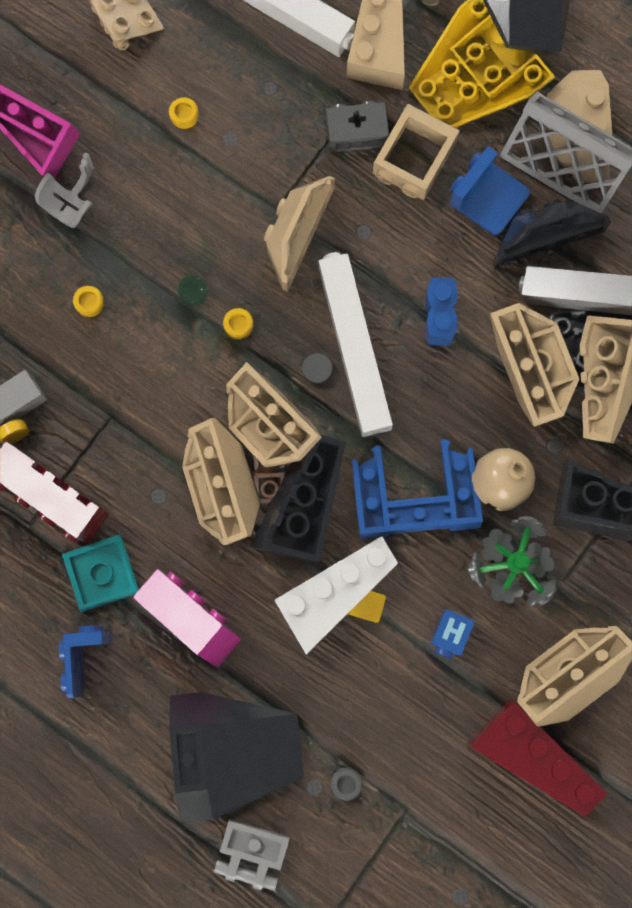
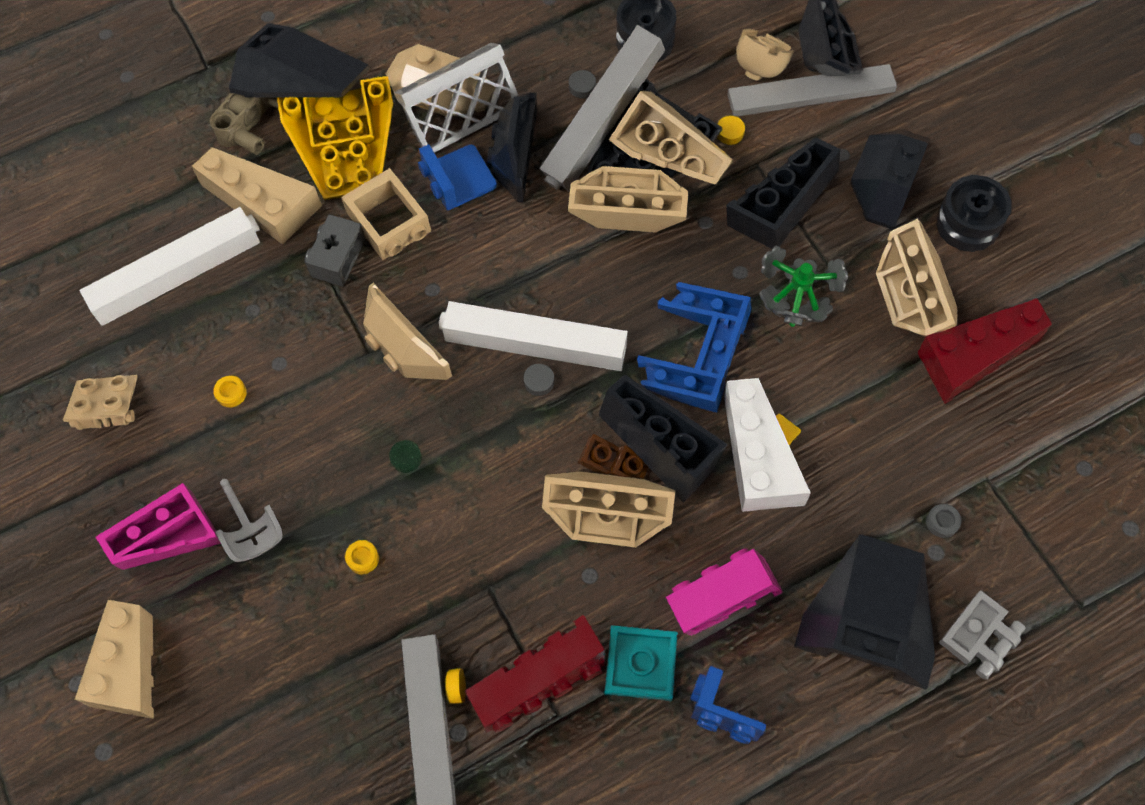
camera: 65 degrees left, 15 degrees down
yellow tile [223,308,253,340] -> none
tan wedge [226,362,322,468] -> none
blue brick [425,278,458,346] -> none
blue brick [430,609,475,659] -> none
tan cylinder [472,448,535,511] -> none

